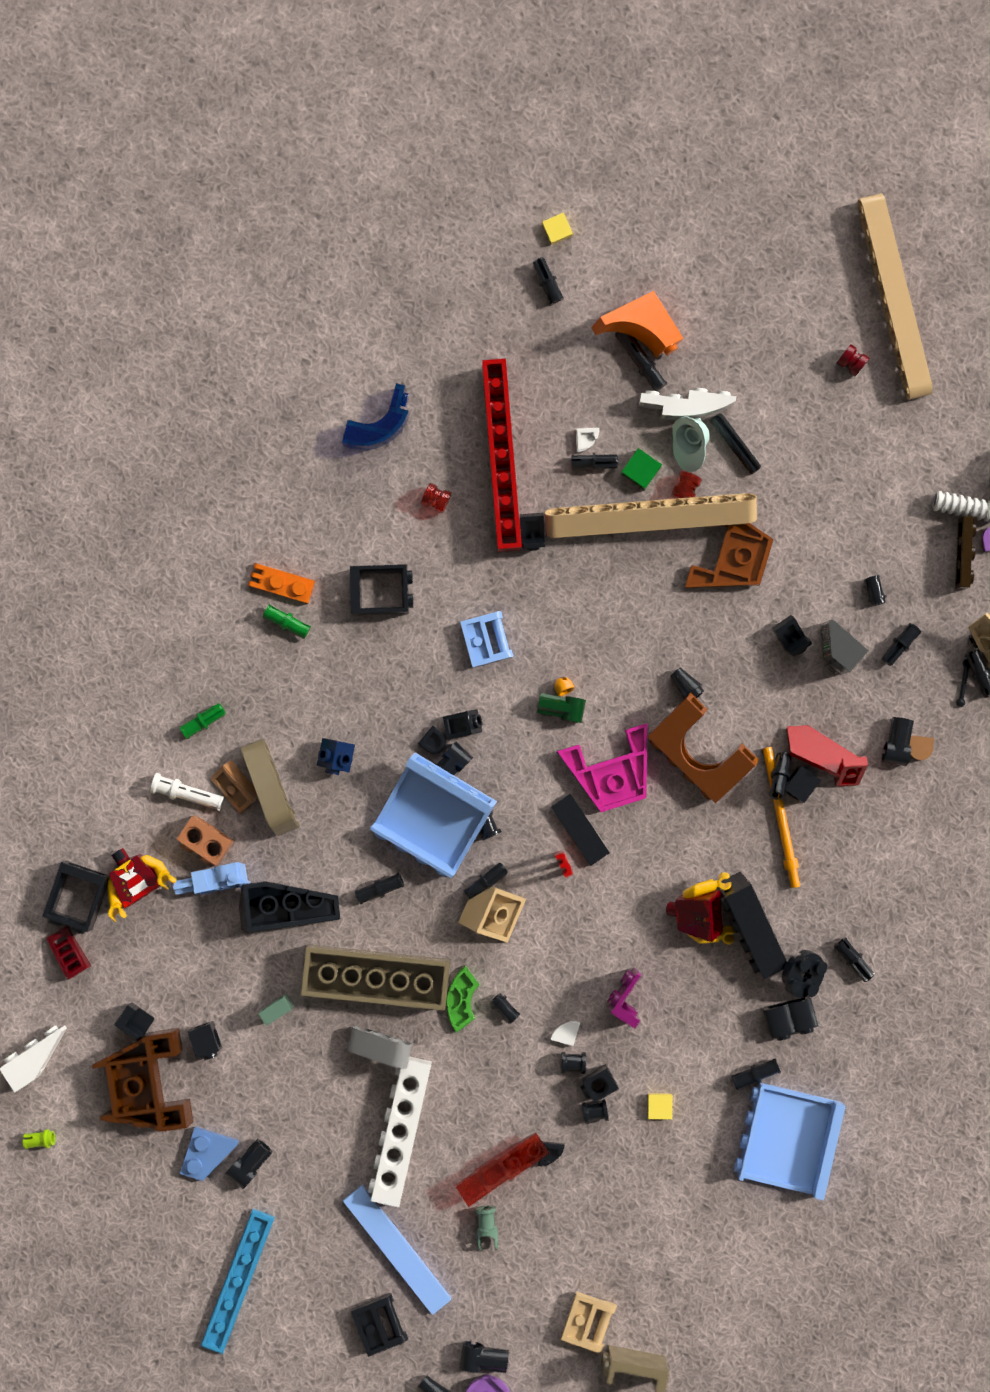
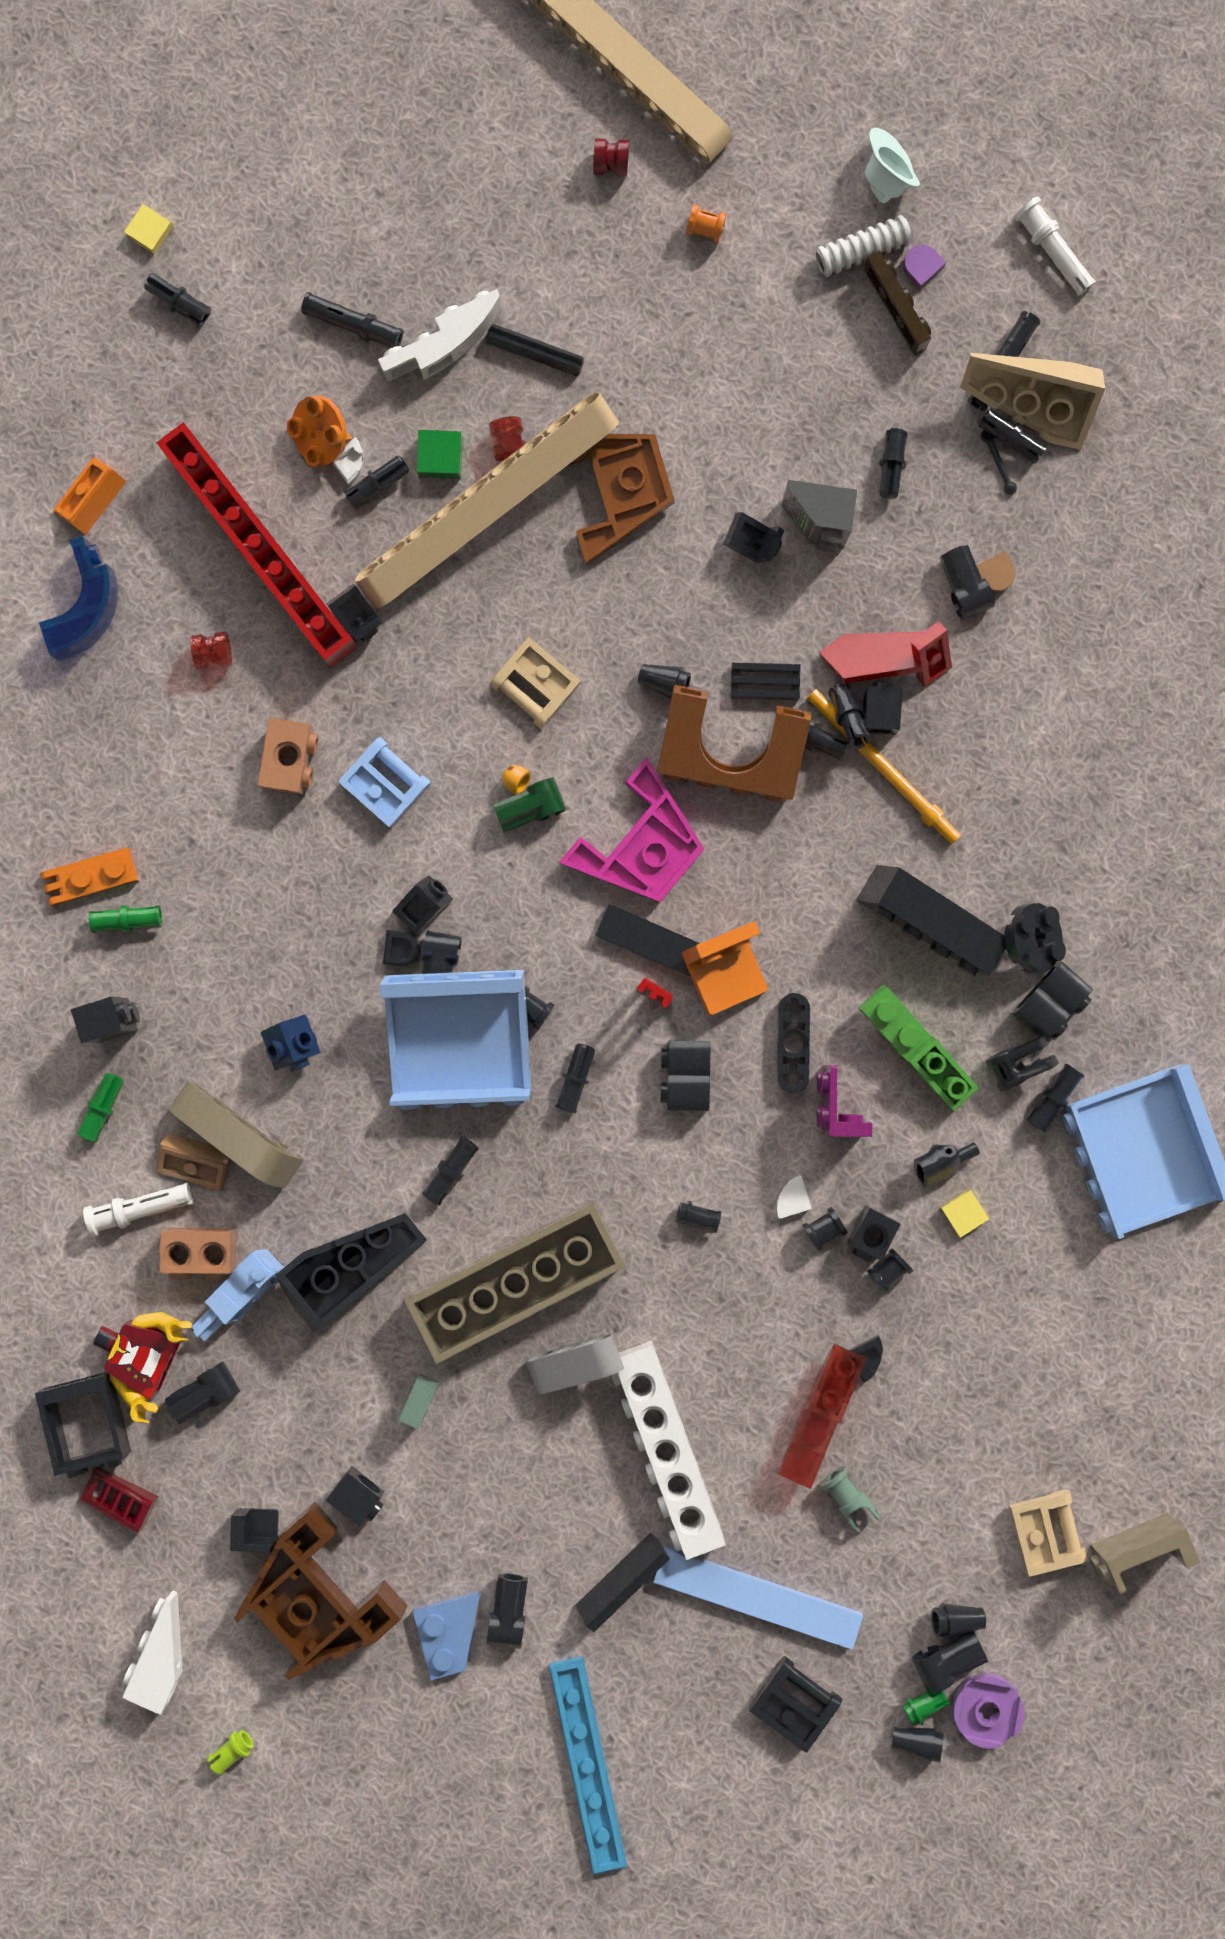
camera: 30 degrees left, 0 degrees up
black window [350,564,414,616] -> none
bright green tile [447,965,480,1033] -> none
tan slope [458,886,526,943] -> none
orange arch [591,291,684,357] -> none
dark red torso [666,872,735,945] -> none
light aqua piece [672,416,710,472] -> none
black axle [834,937,874,982] -> none
black pin [865,575,887,606] -> none
none -> orange slope [53,457,126,535]
none -> black brick [70,996,140,1043]
none -> black piece [165,1361,241,1425]
none -> nougat brick [258,718,319,796]
none -> orange plate [287,395,352,467]
none -> tan plate [489,637,581,729]
none -> black tile [575,1532,670,1632]
none -> black brick [660,1040,711,1111]
none -> orange bracket [681,921,768,1015]
none -> orange bush [686,204,727,244]
none -> black tile [731,662,801,700]
none -> black beam [777,993,810,1093]
none -> black pin [805,723,848,760]
none -> bright green slope [858,984,979,1112]
none -> green pin [903,1691,950,1726]
none -> black piece [914,1142,980,1187]
none -> black cone [931,1603,986,1640]
none -> black piece [985,1035,1059,1092]

